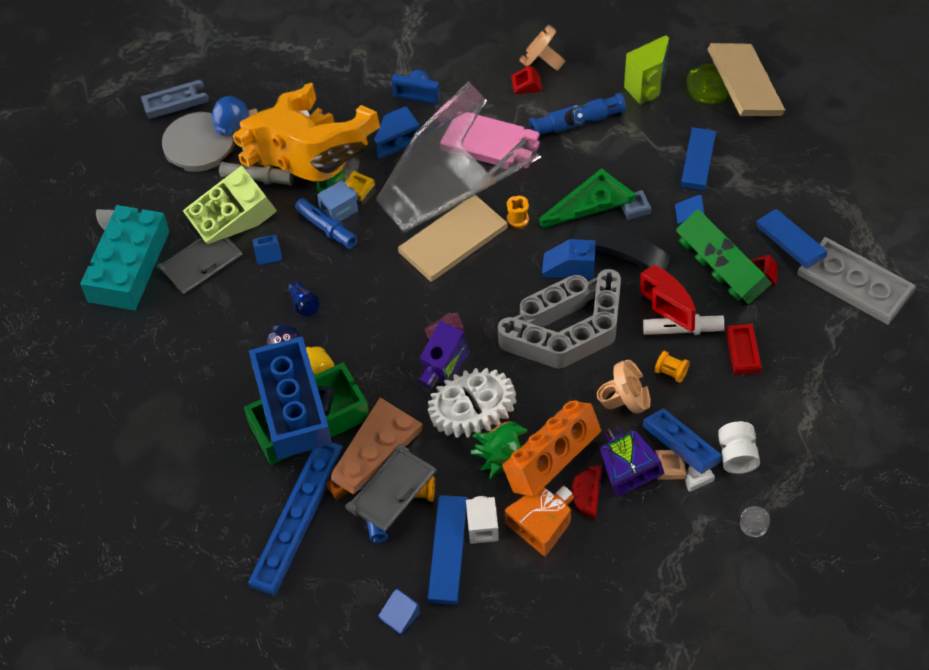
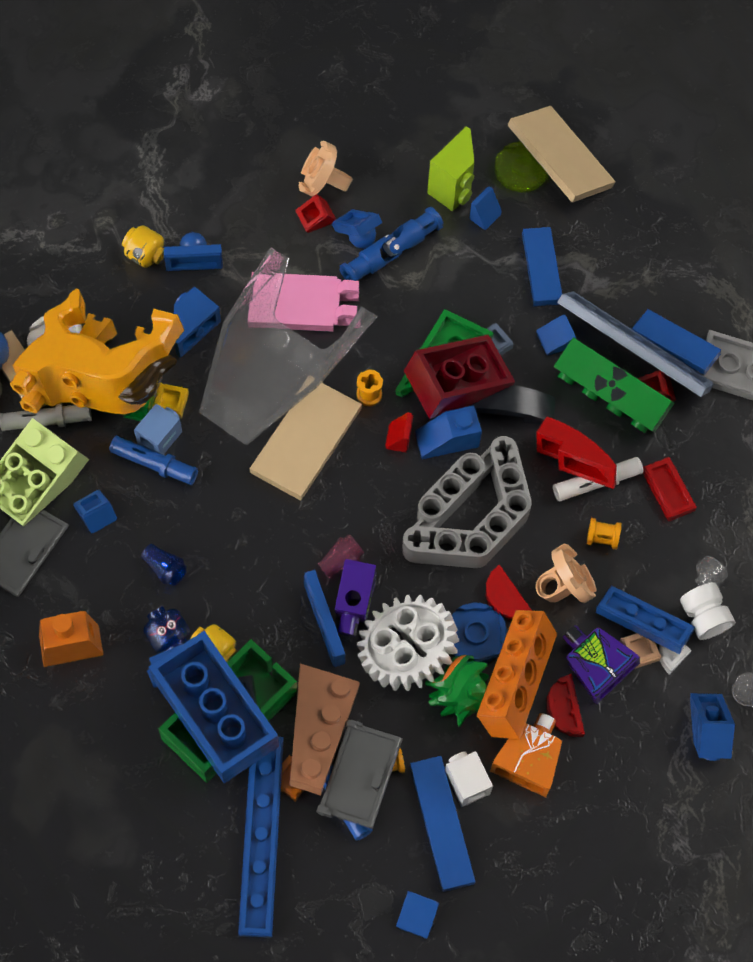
camera: 25 degrees left, 10 degrees up
none -> orange torso [39,611,104,667]
none -> yellow head [122,225,164,268]
none -> blue tile [304,570,345,667]
none -> blue tile [332,209,383,249]
none -> red slope [385,412,413,452]
none -> dark red slope [404,334,515,419]
none -> blue tile [452,602,508,663]
none -> blue slope [470,186,502,230]
none -> red tile [485,564,532,619]
none -> sand blue tile [557,291,714,397]
none -> blue slope [690,693,735,761]
none -> clear tile [695,556,728,587]

